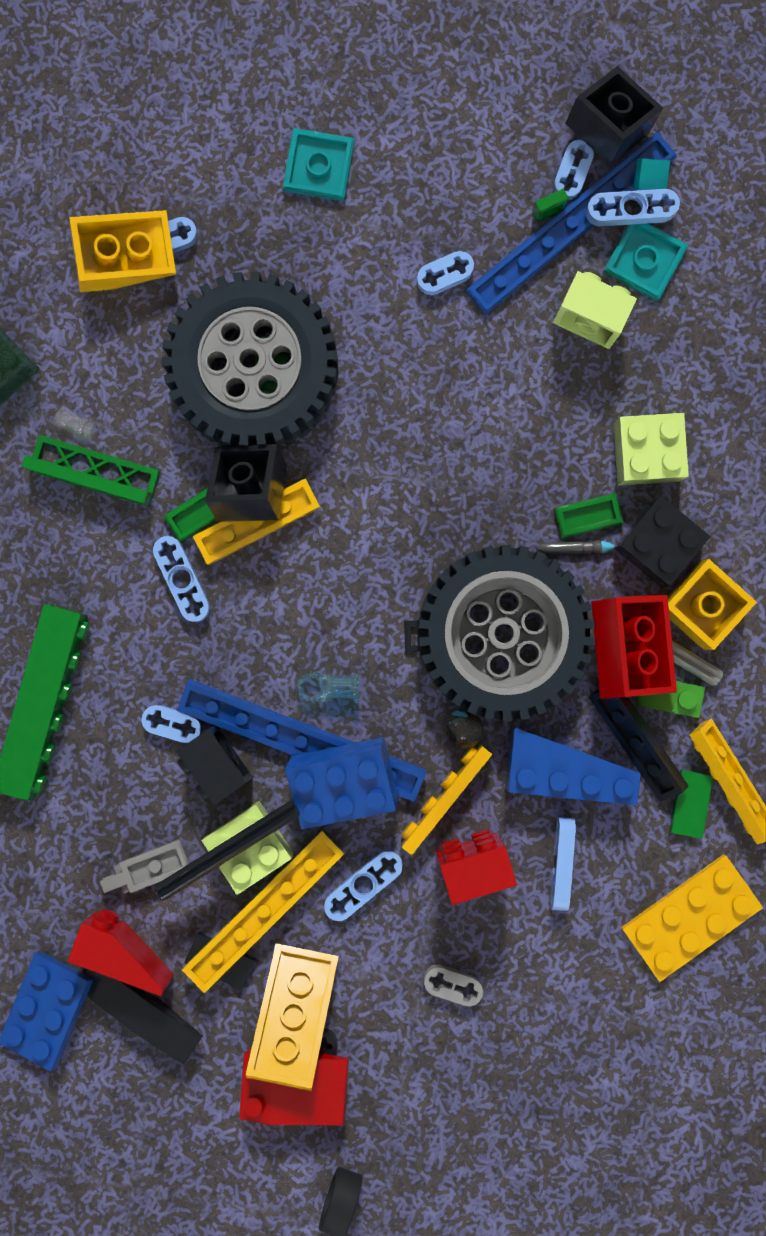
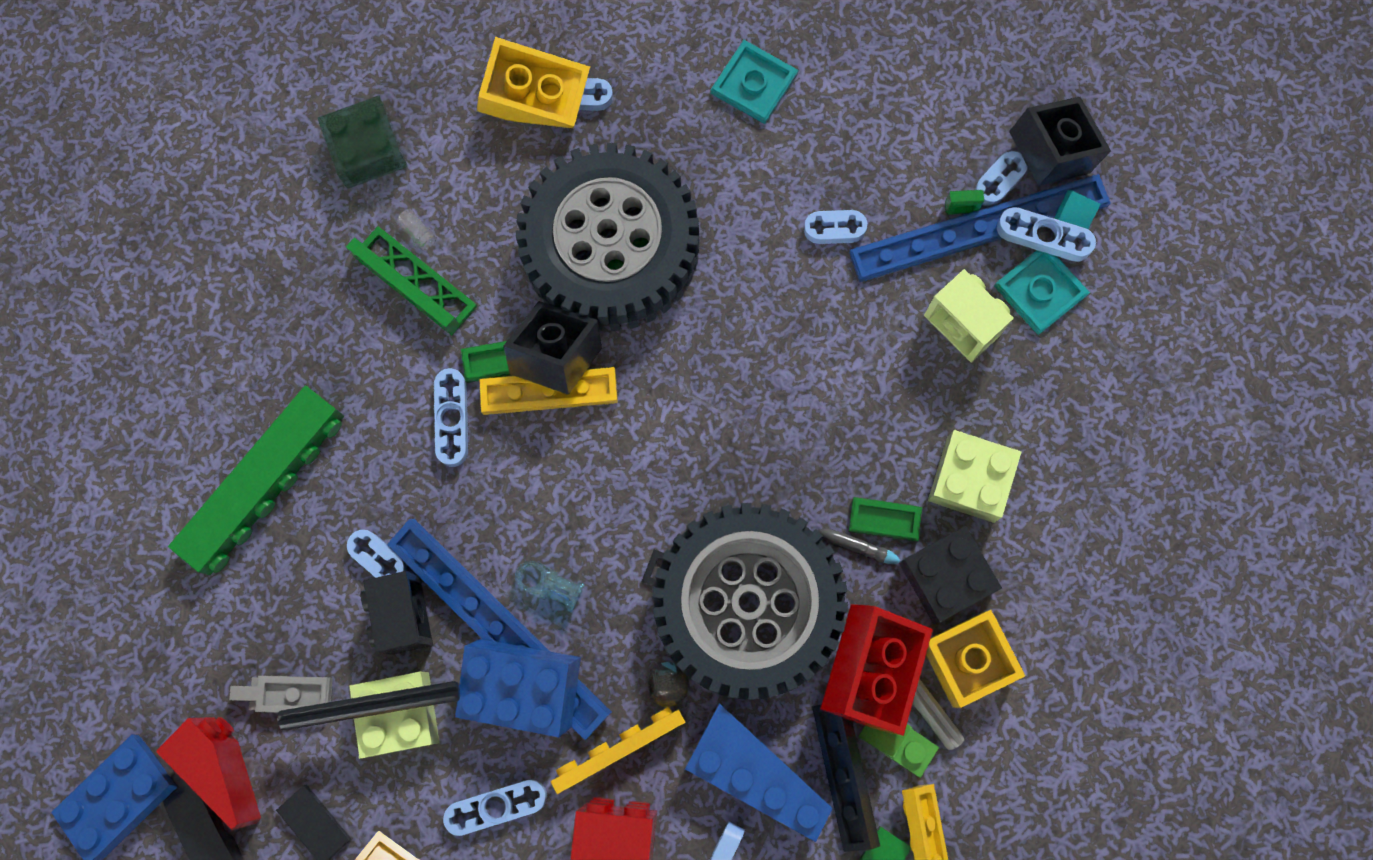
camera: 30 degrees right, 10 degrees down
yellow plate [182,830,344,993] -> none

